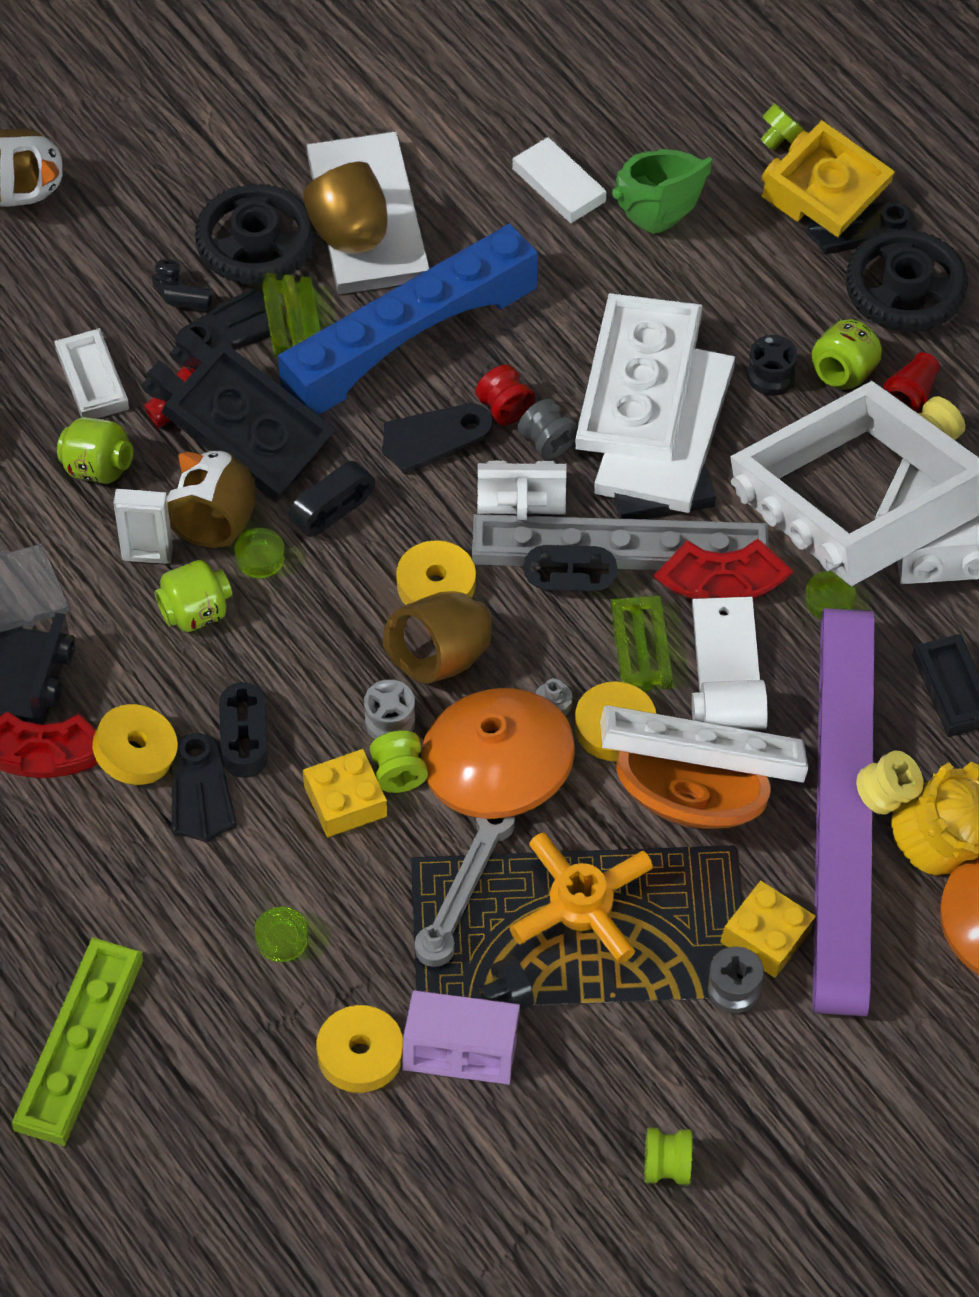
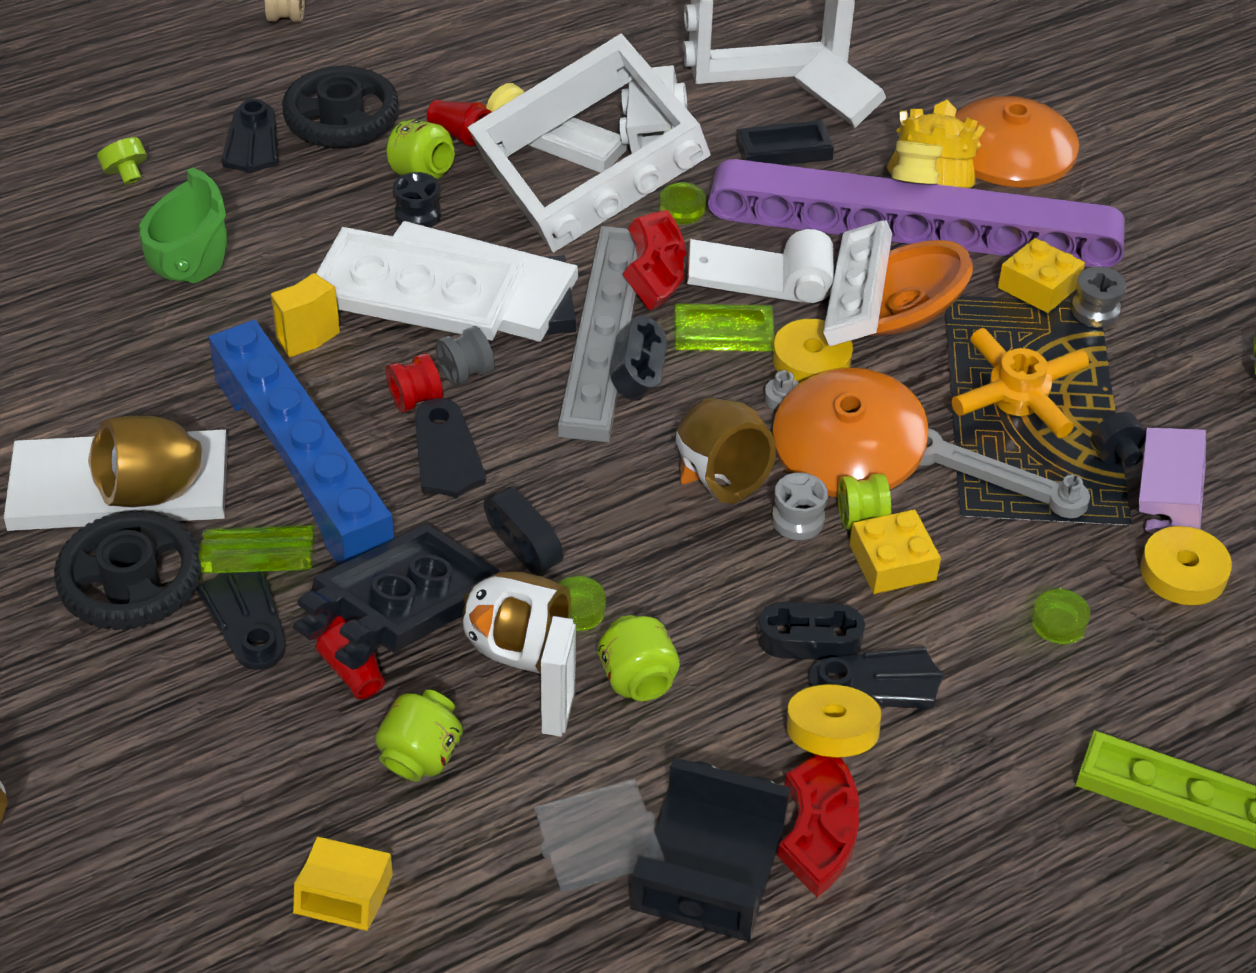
camera: 85 degrees left, 10 degrees down
white tile [54,328,129,419] -> none
black arm [152,259,212,312] -> none
yellow piece [396,540,476,605] -> none
white hips [478,461,567,520] -> none
white tile [513,137,606,223] -> none
yellow plate [761,120,895,237] -> none
none -> yellow piece [271,273,340,358]

